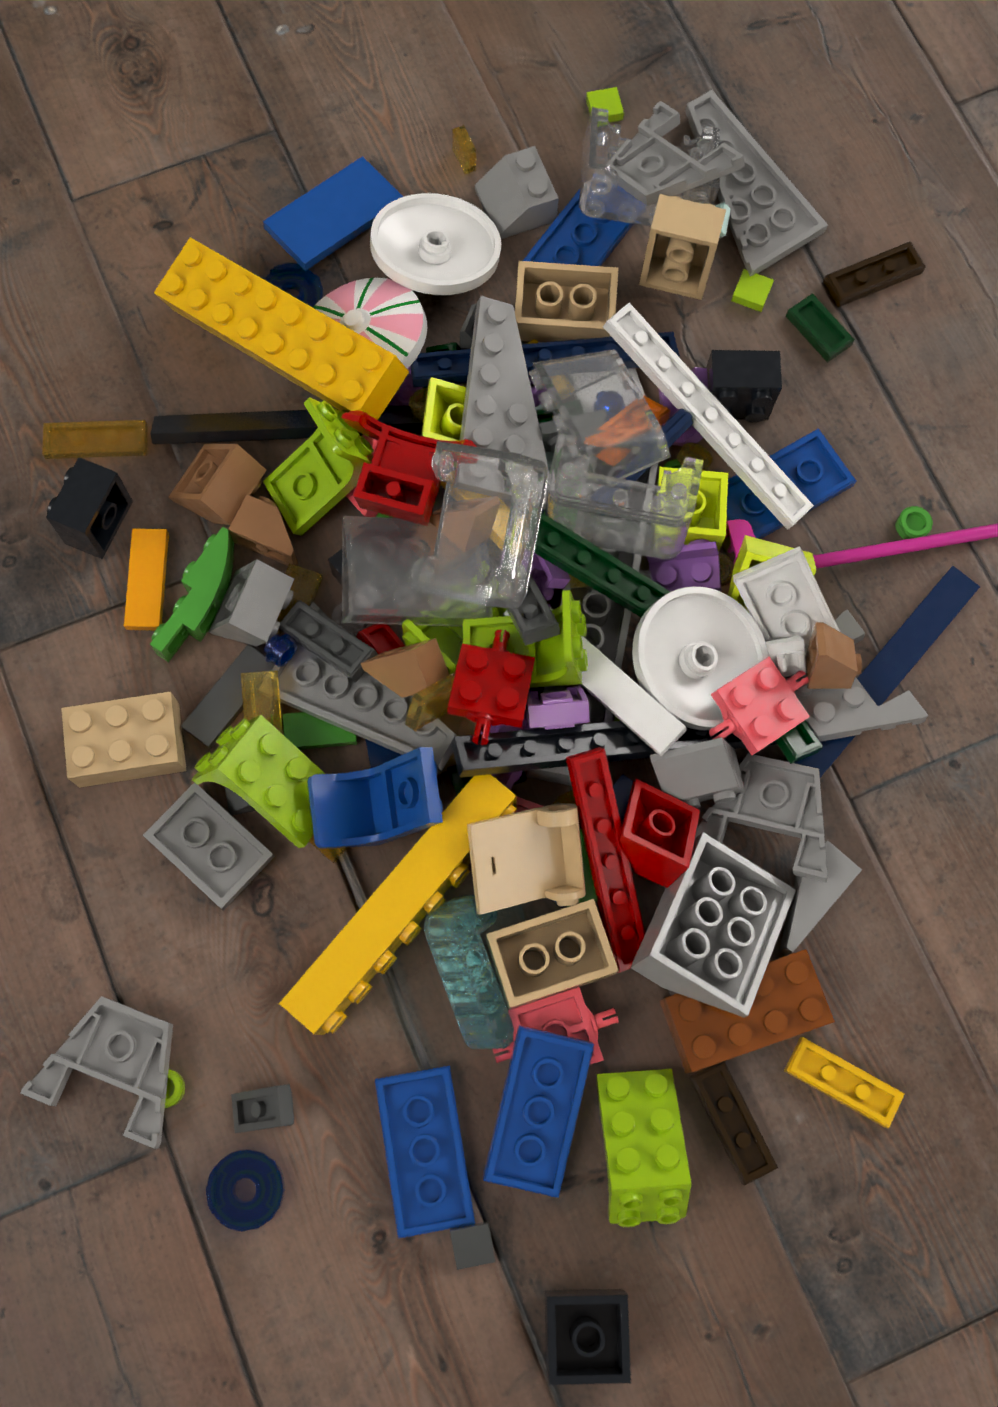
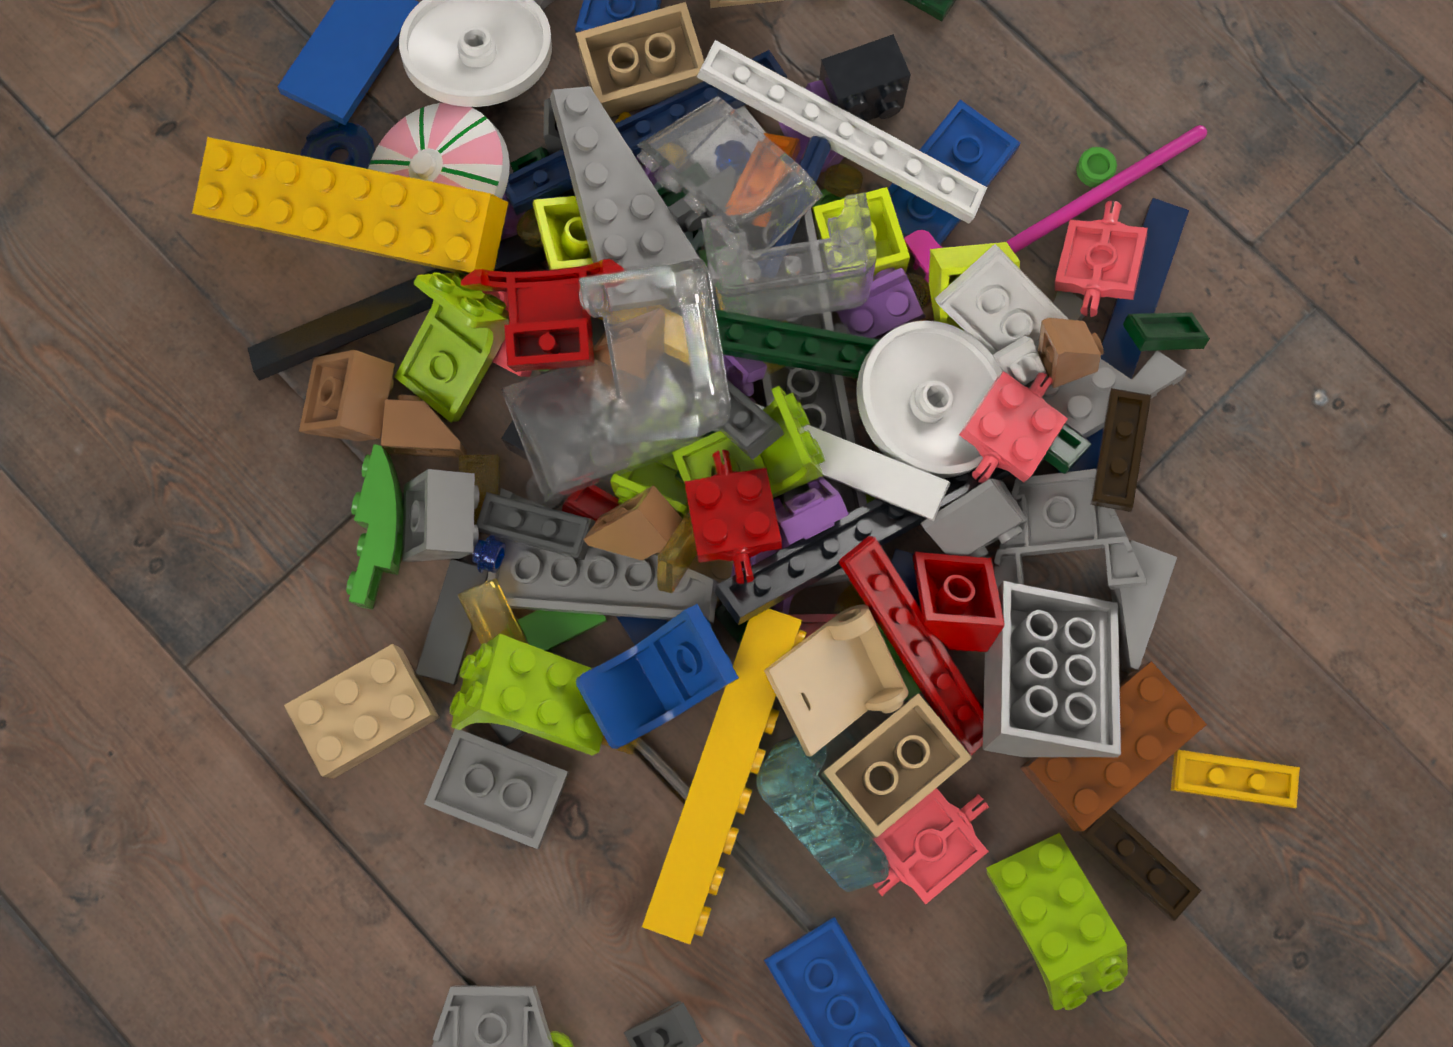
camera: 15 degrees left, 5 degrees up
clear yellow tile [42,420,148,459] -> none
black brick [46,457,133,559] -> none
light orange tile [124,528,169,631] -> none
blue tile [483,1025,594,1198] -> none
none -> coral plate [1055,201,1148,317]
none -> dark brown tile [1090,388,1151,512]
none -> dark green tile [1123,312,1210,351]

